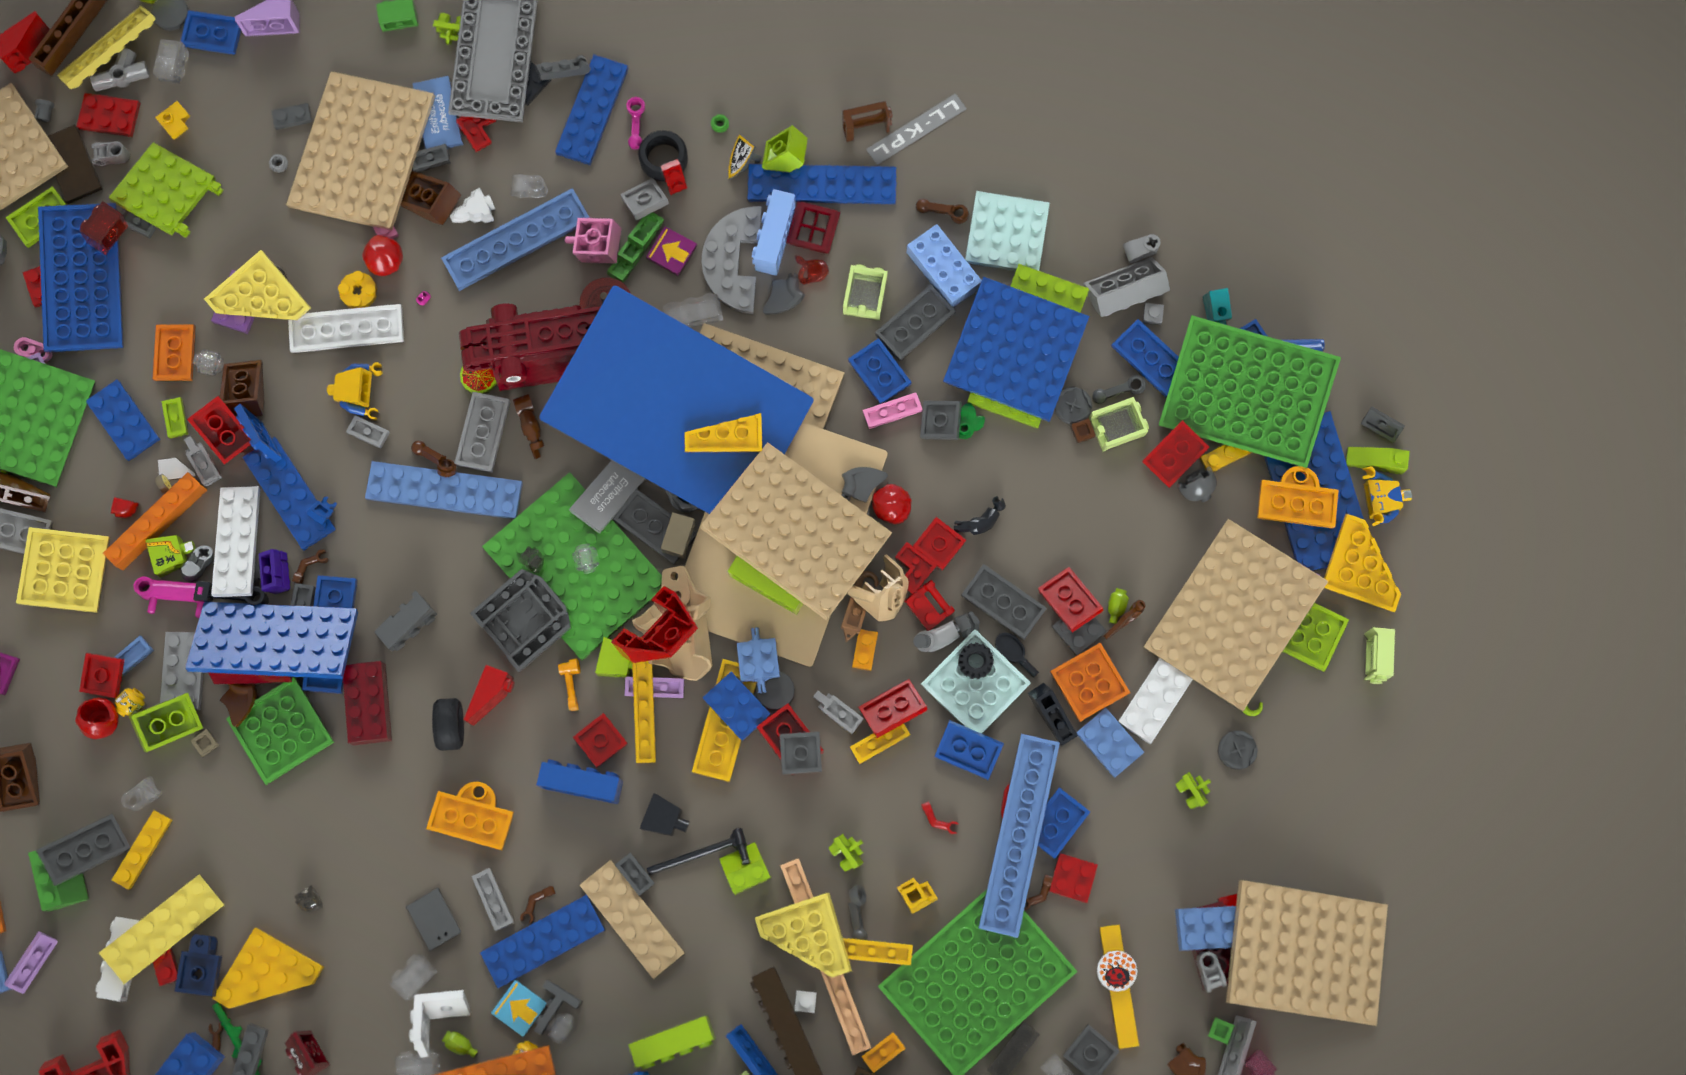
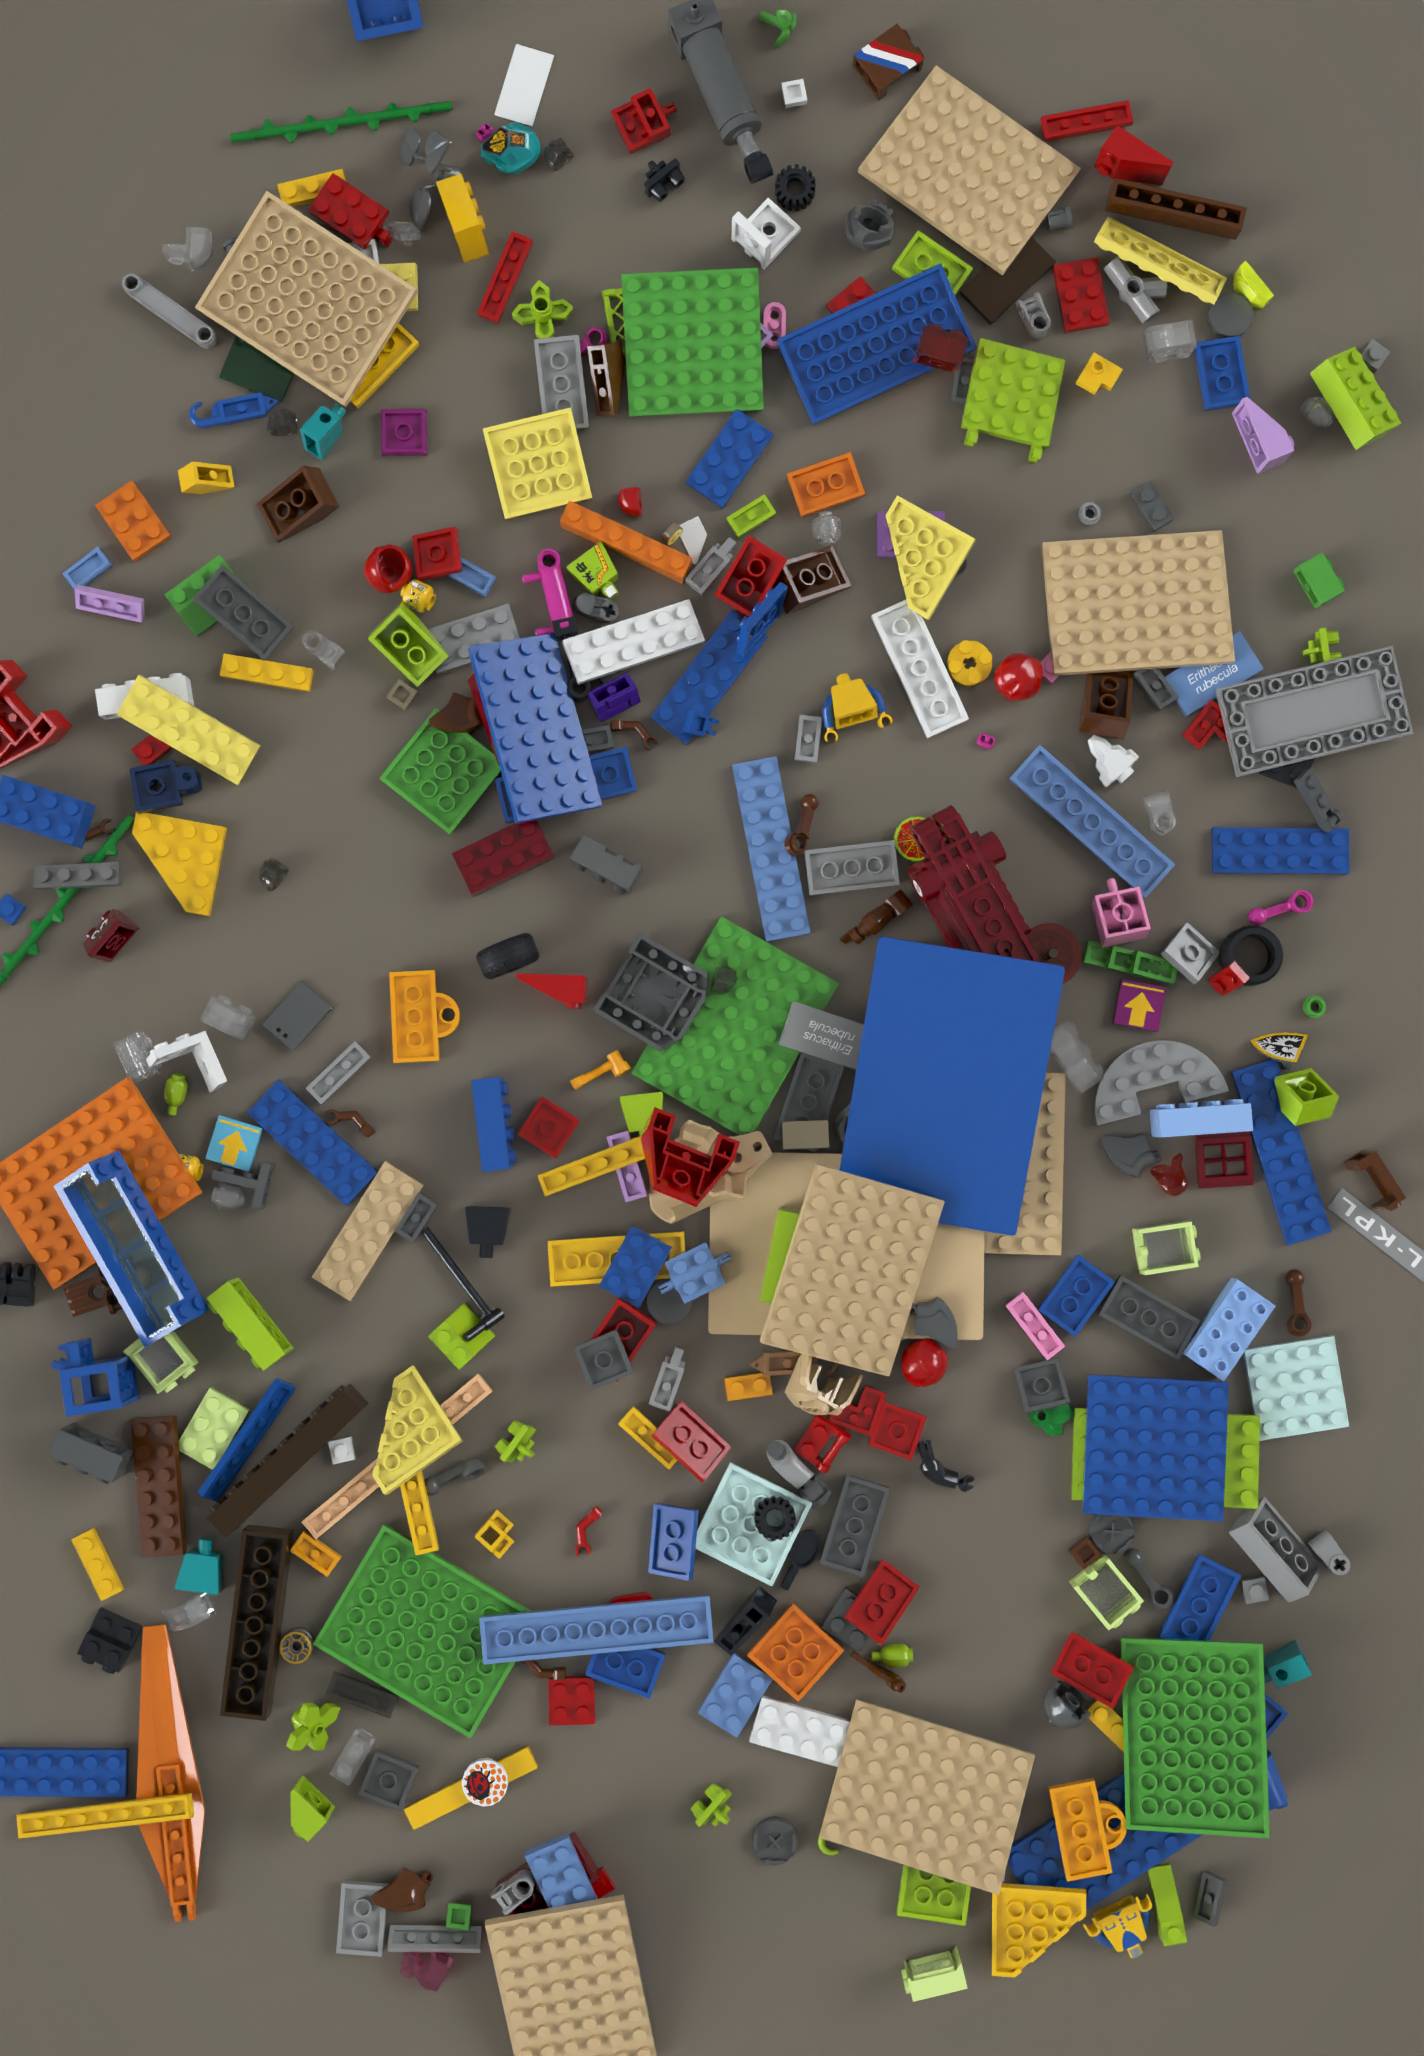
camera: 70 degrees right, 10 degrees up
clear head [572,544,600,574] -> none
yellow wing [684,413,762,452] -> none

